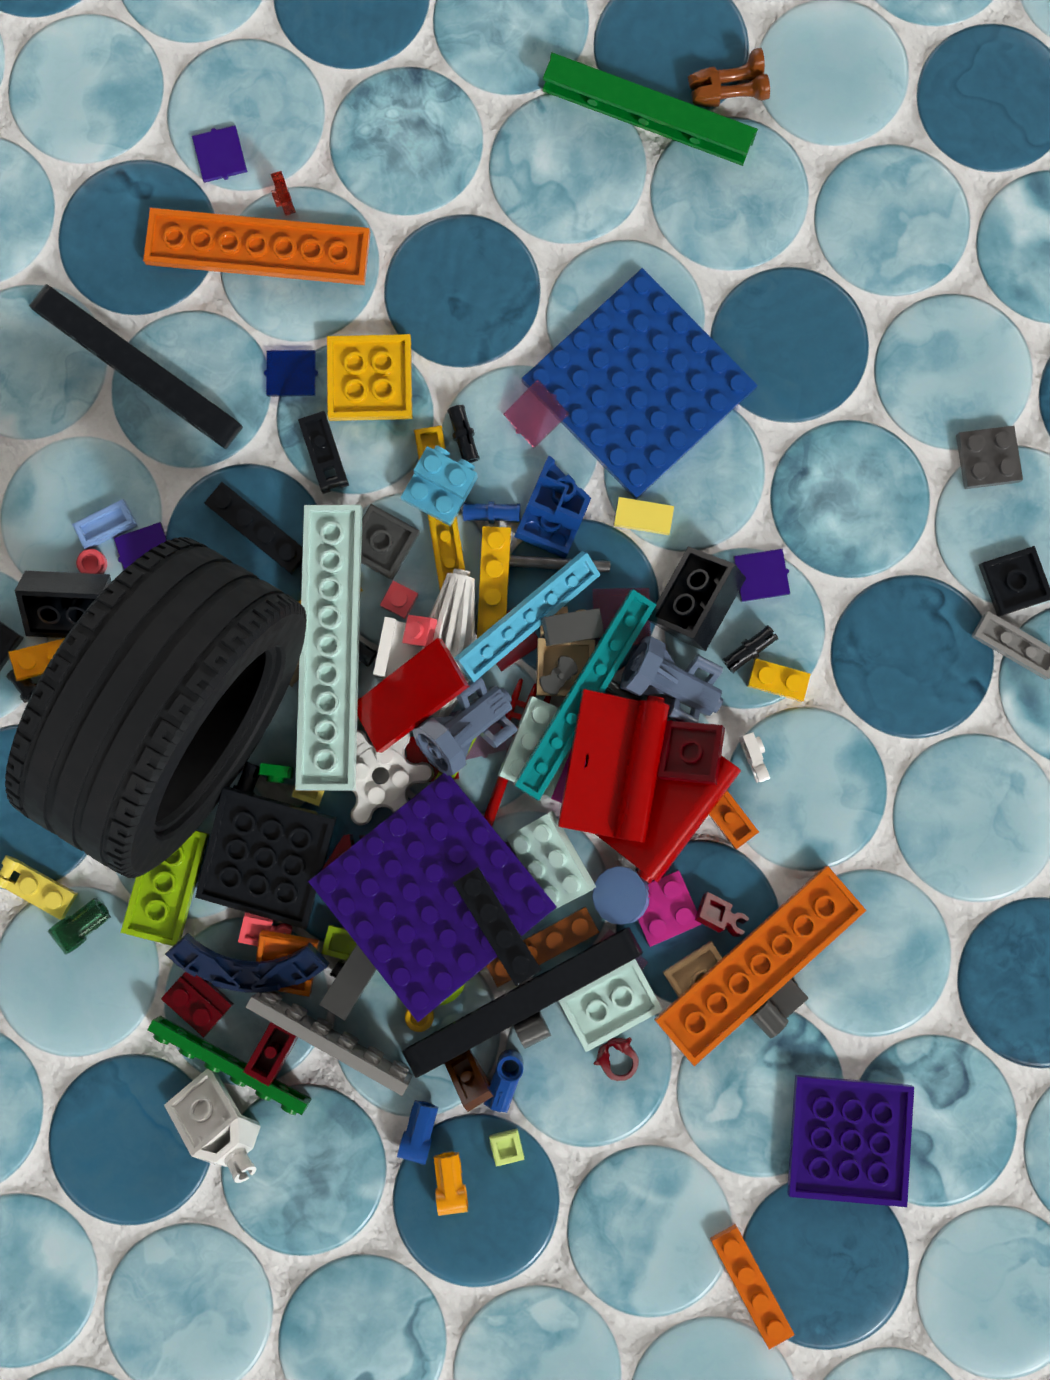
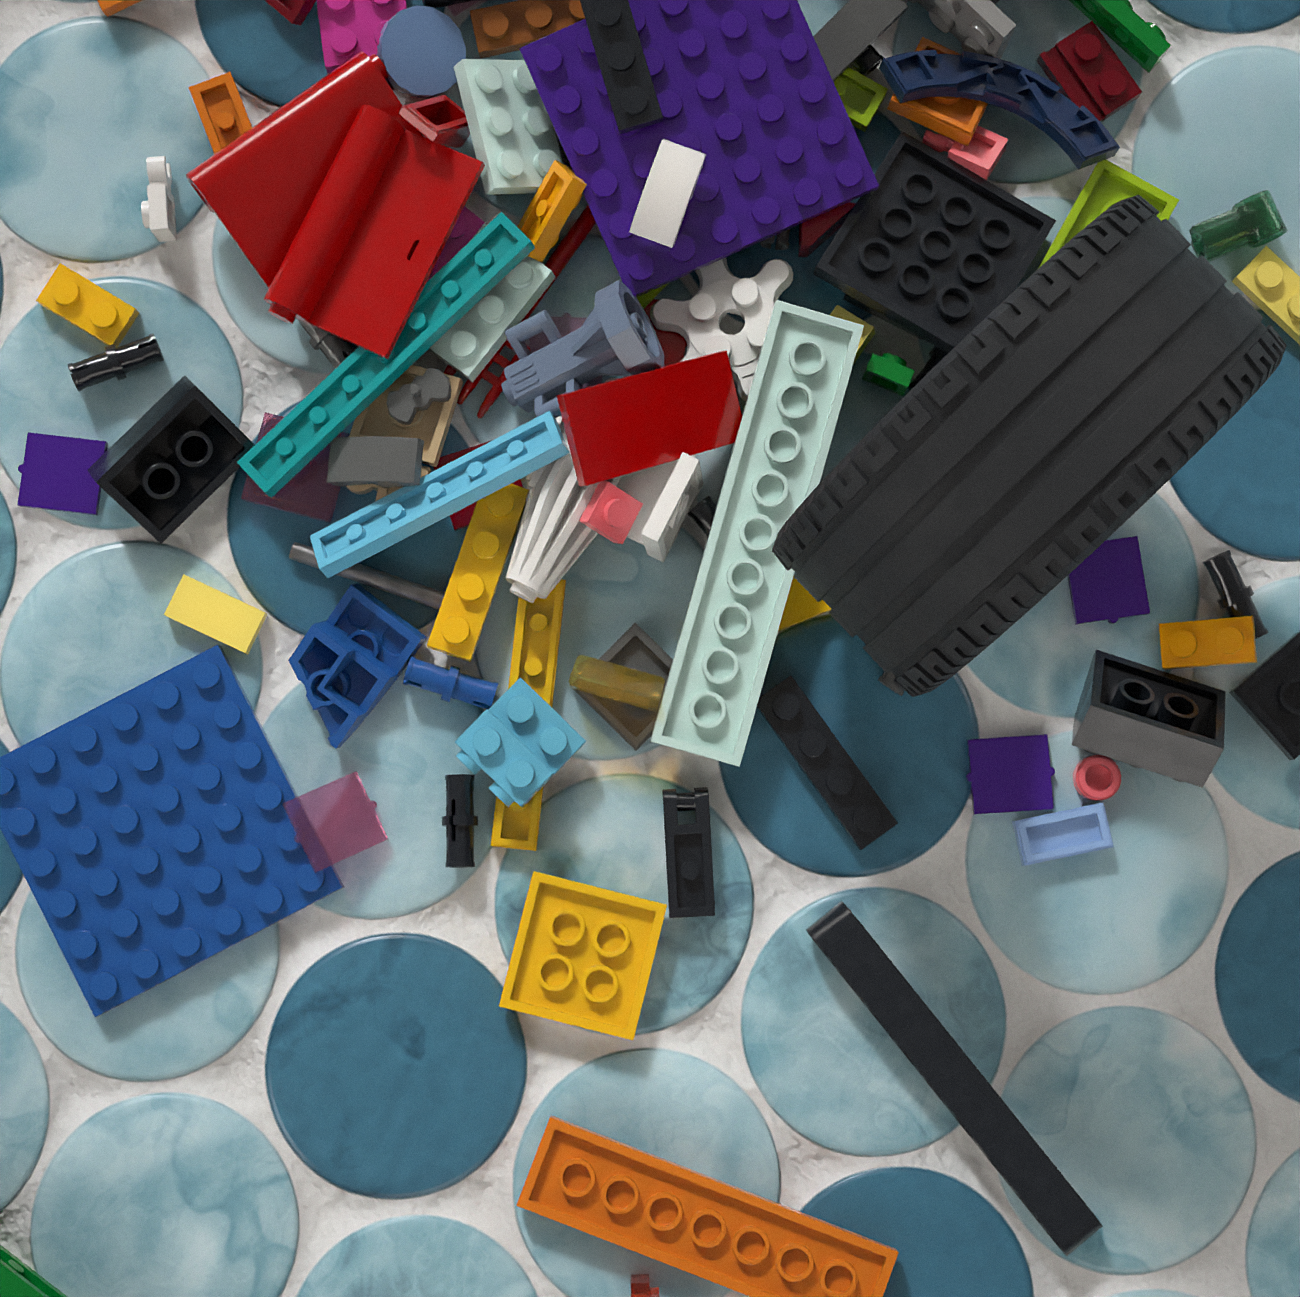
camera: 170 degrees left, 0 degrees up
clear blue piece [264,350,318,397] -> none
coral plate [380,580,419,619] -> none
sand blue piece [620,636,723,723] -> none
dark red plate [658,721,725,785] -> none
none -> red slope [399,95,470,148]
none -> light orange plate [517,160,587,262]
none -> clear yellow slope [568,655,665,711]
none -> white slope [629,139,706,248]

